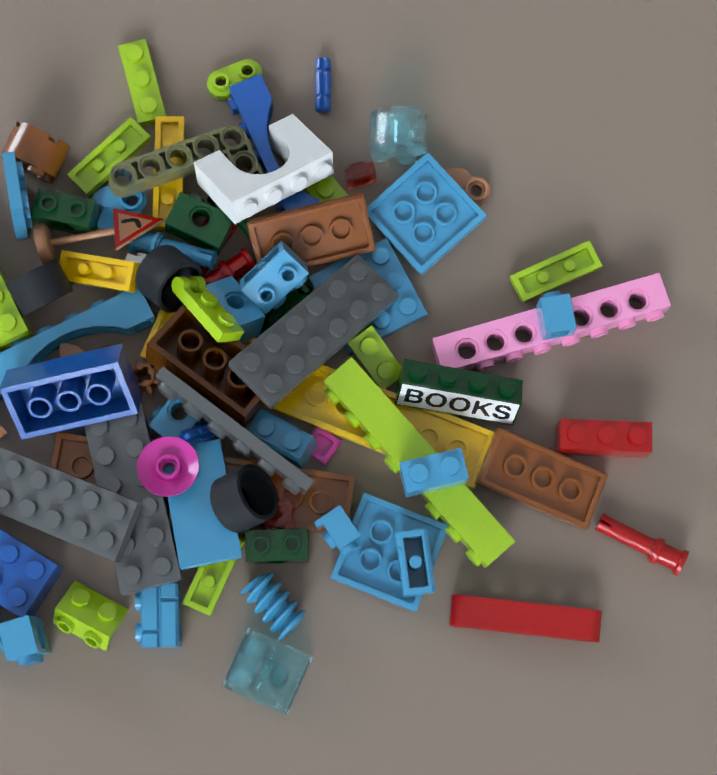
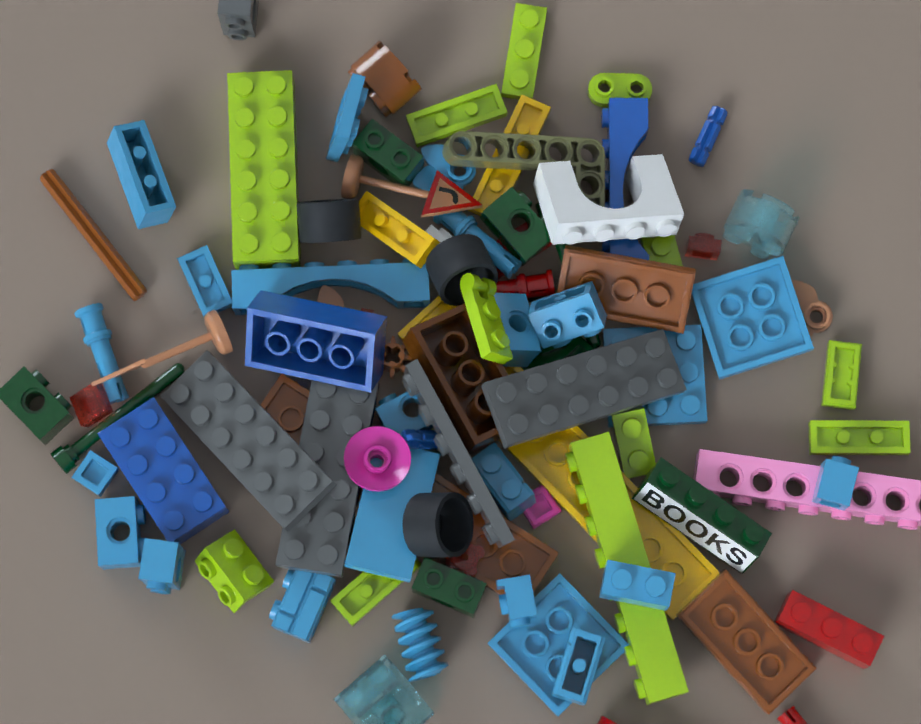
camera: 25 degrees right, 0 degrees up
none -> lime plate [821,340,862,410]

